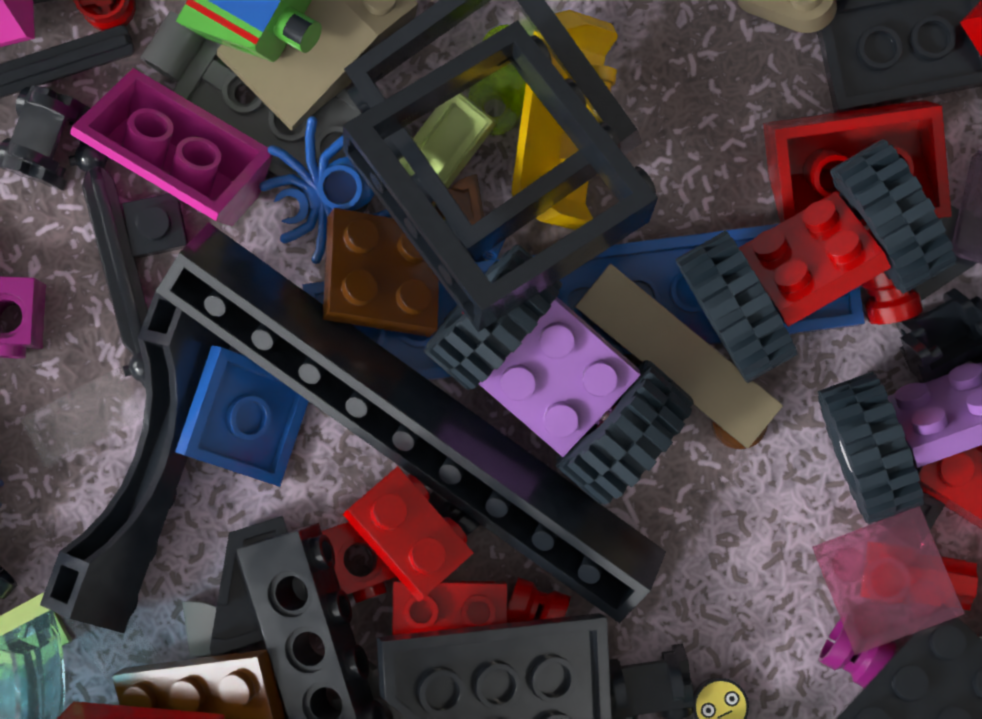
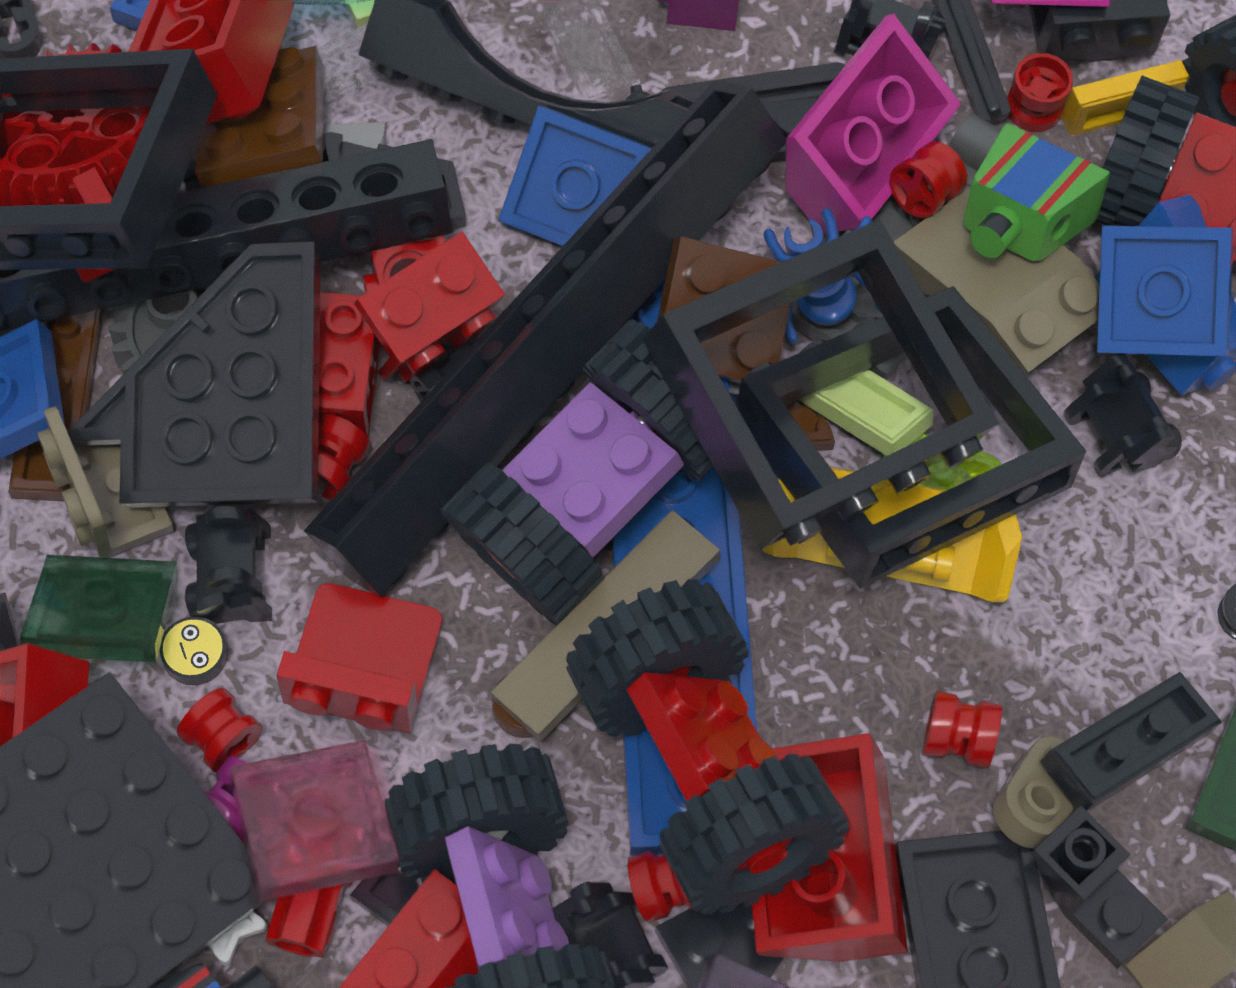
camera: 90 degrees right, 20 degrees down
none -> red wheel [176,688,263,773]
none -> red bracket [276,583,442,734]
none -> red wheel [889,141,968,218]
none -> red wheel [922,690,1002,769]

